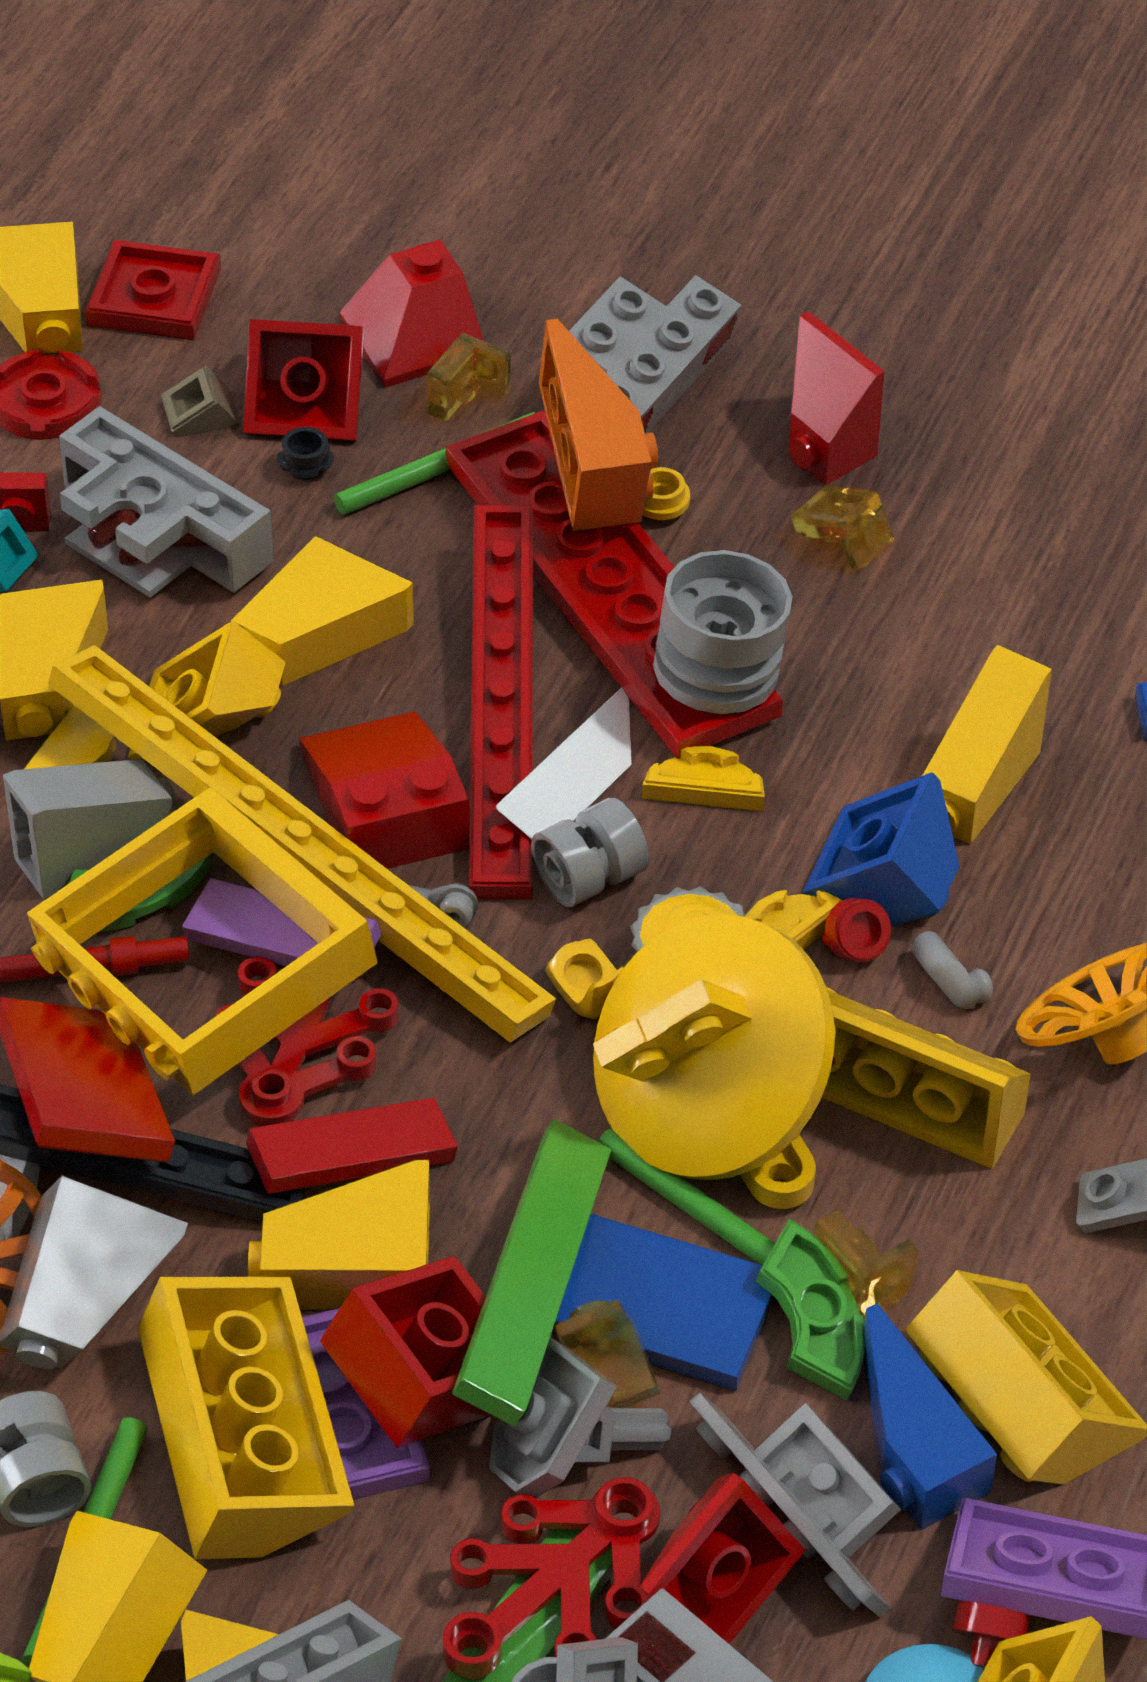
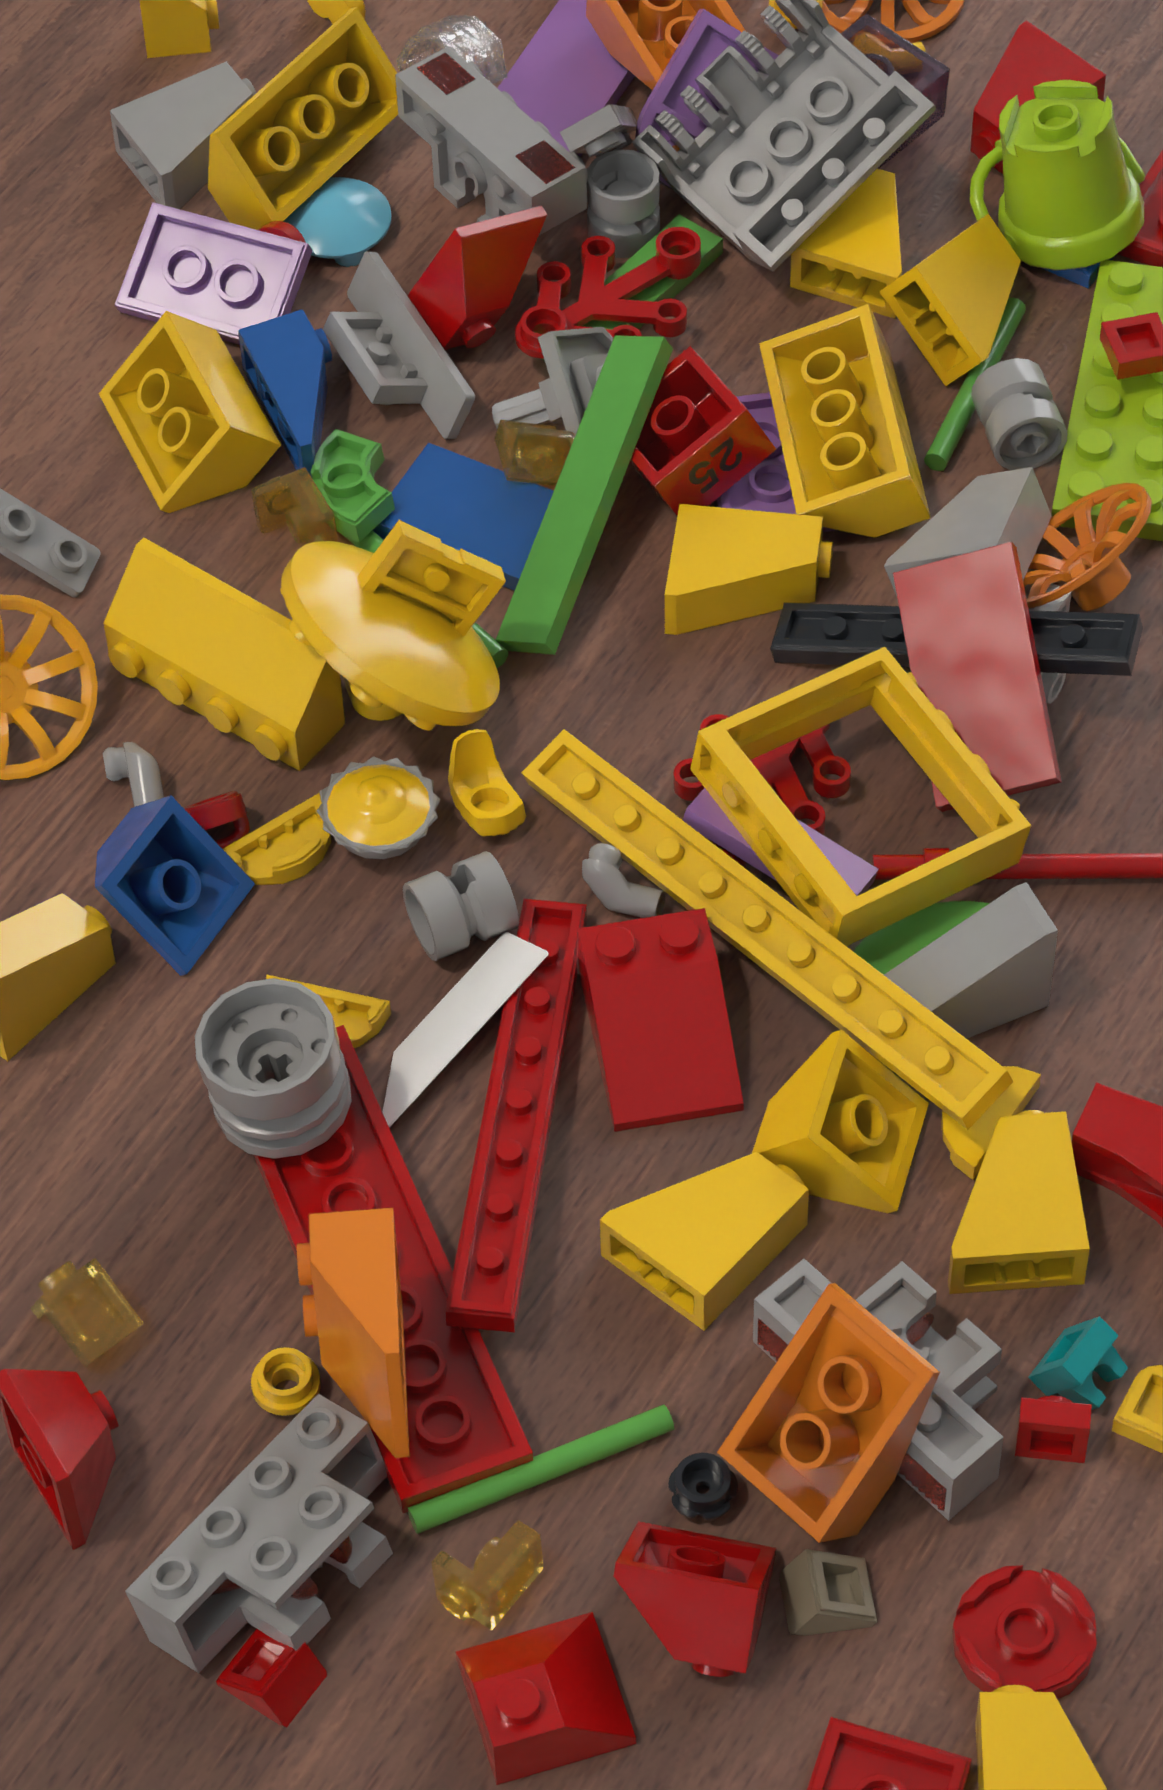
camera: 170 degrees left, 5 degrees up
red tile [246,1098,458,1194] -> none
none -> orange slope [717,1283,940,1543]

